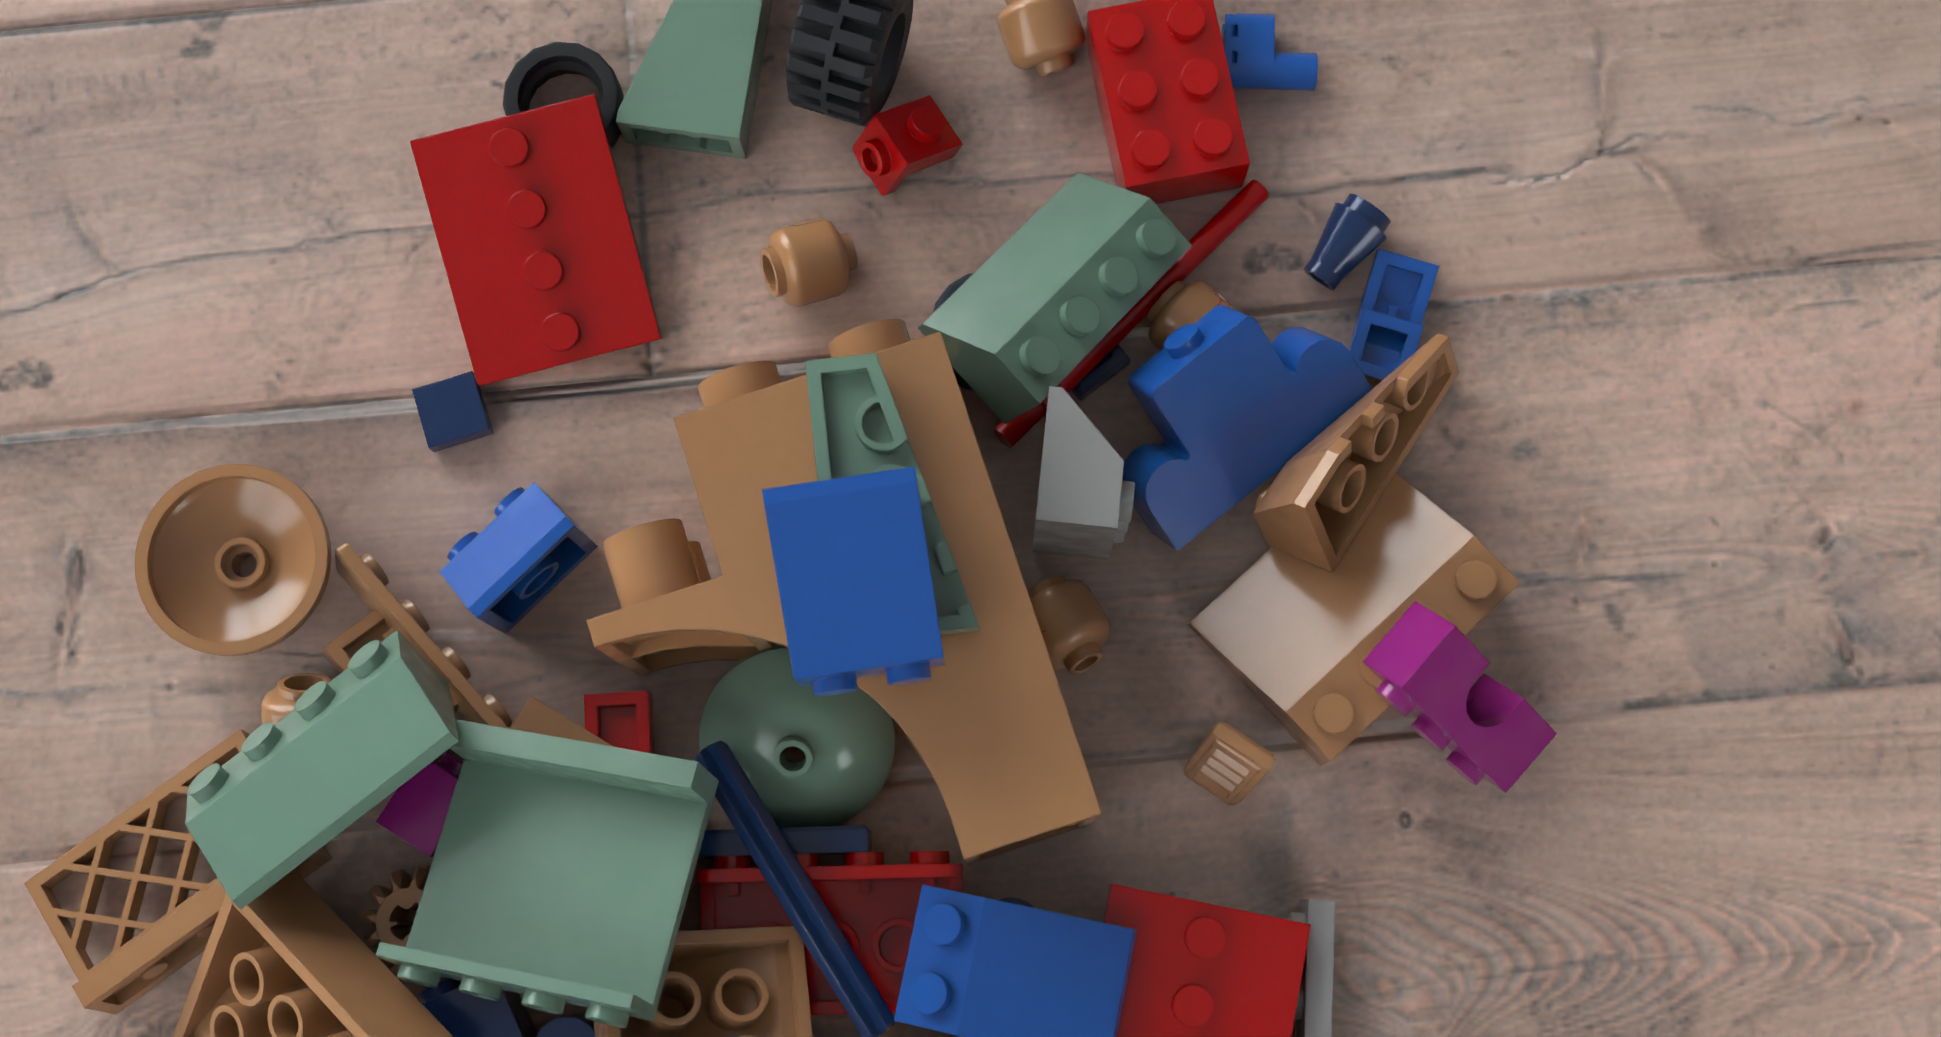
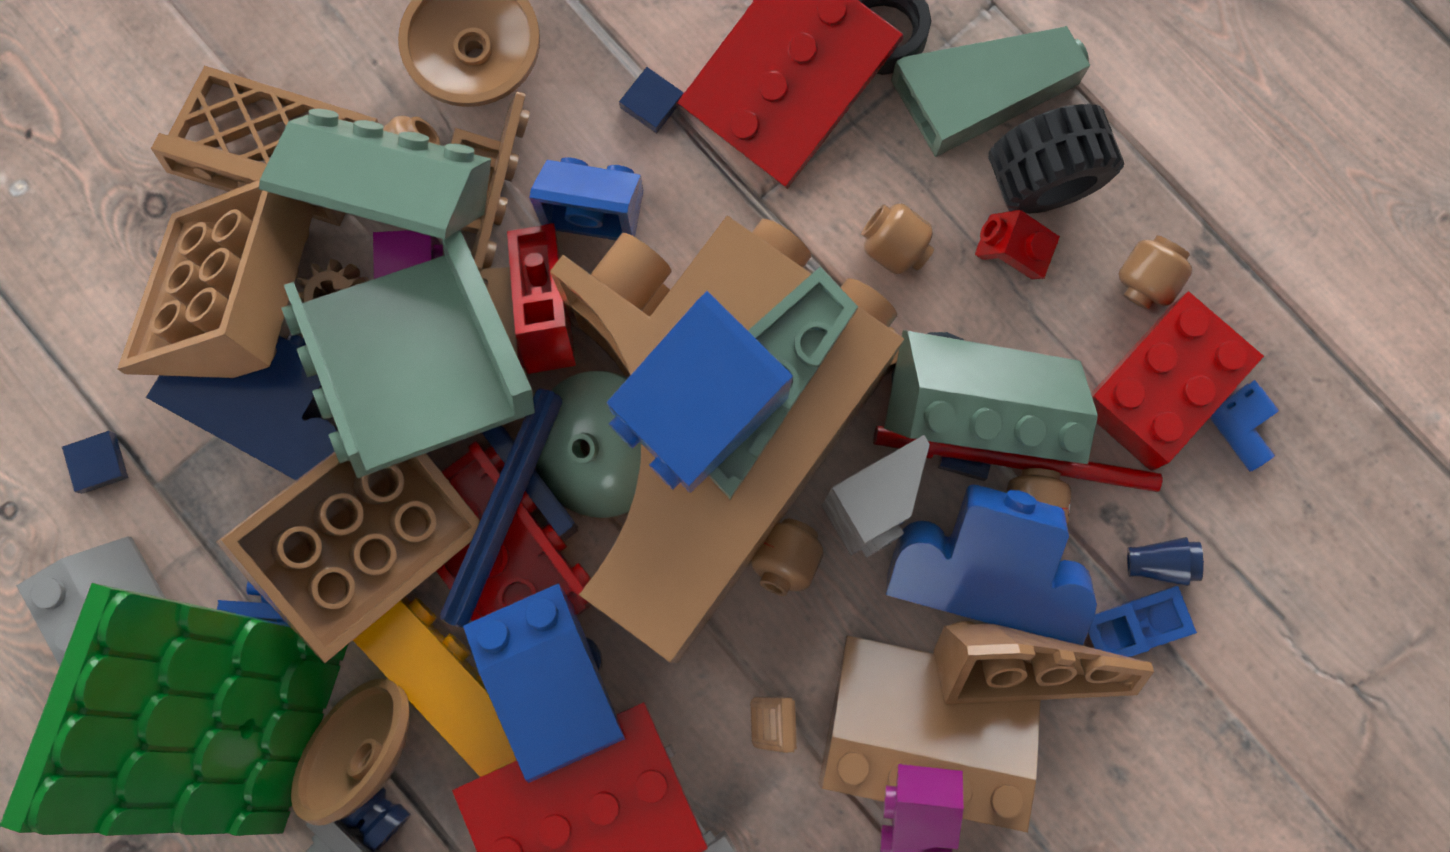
camera: 50 degrees right, 0 degrees up
none -> red slope [507,223,576,374]

